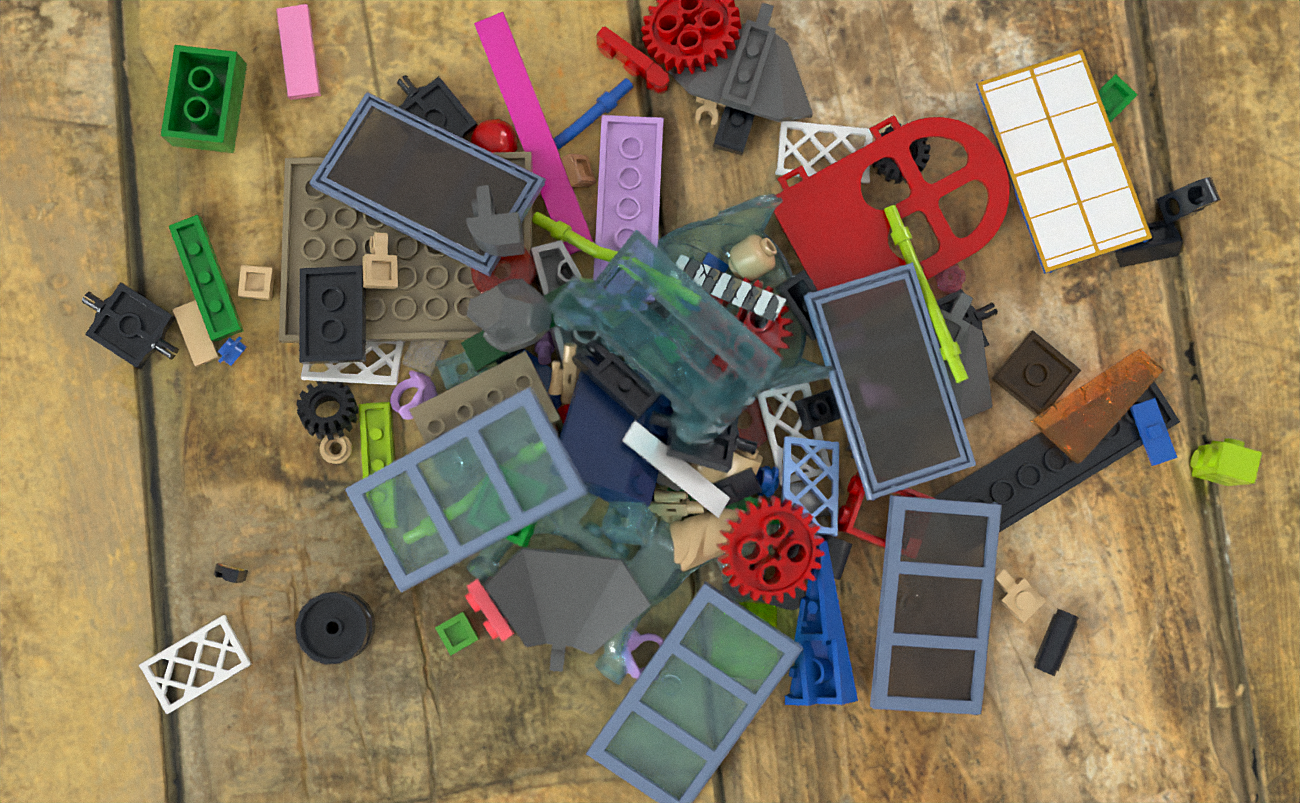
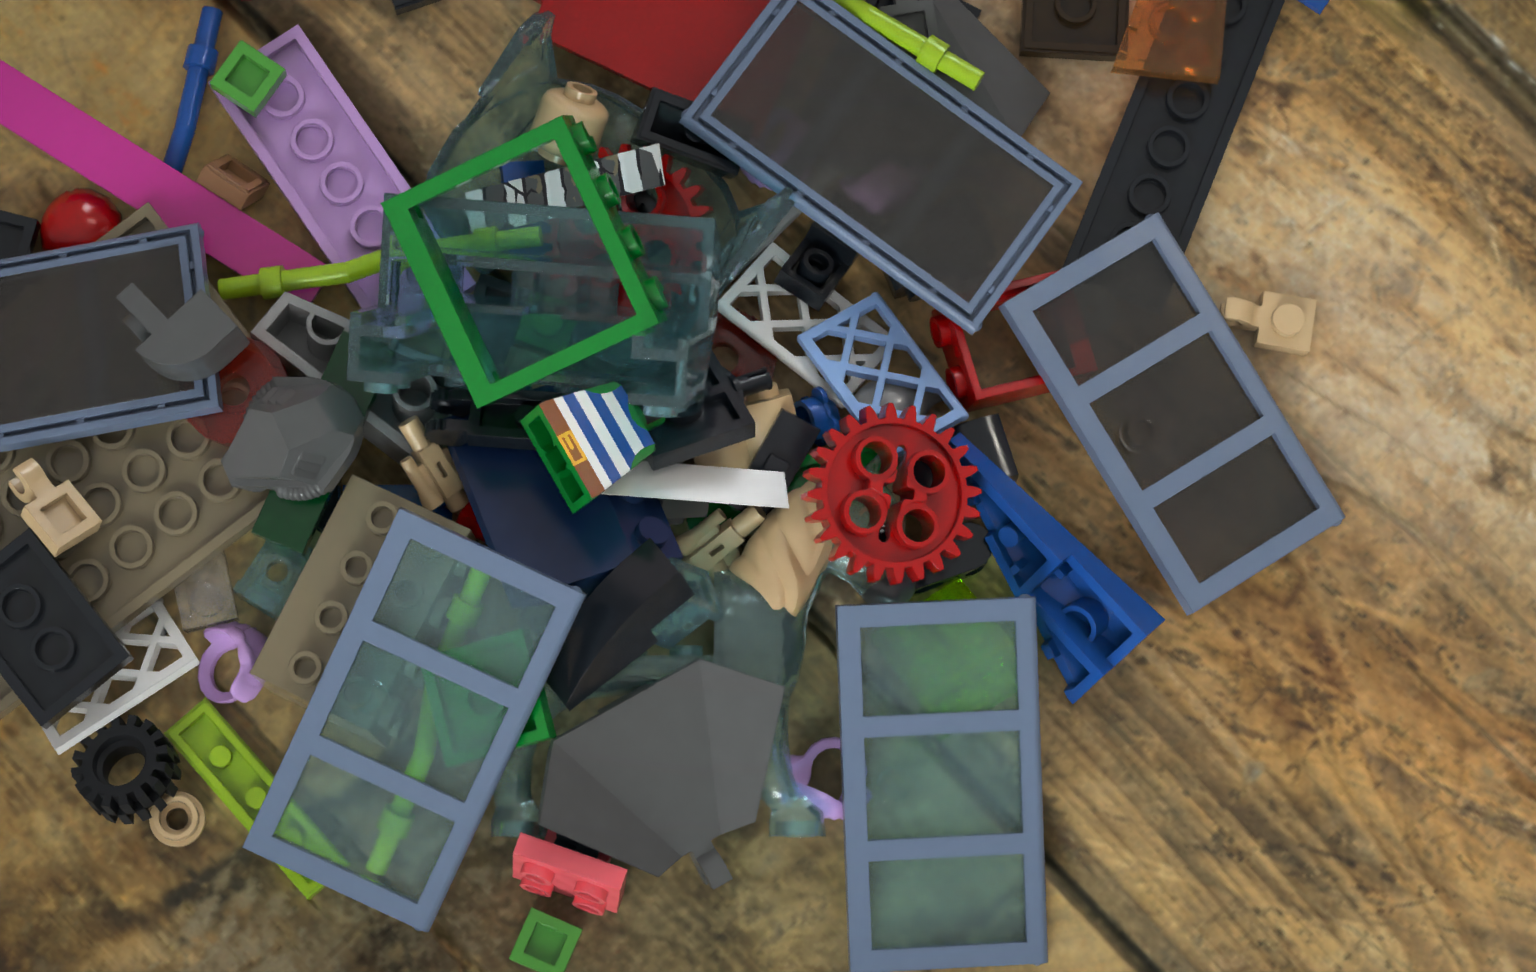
camera: 40 degrees left, 5 degrees down
lavender bar [534,331,555,365] -> none
black piece [1033,609,1079,677] -> none
none -> bright green plate [209,40,287,118]
none -> green window [381,115,669,409]
none -> torso [520,381,665,514]
none -> black slope [546,538,695,711]

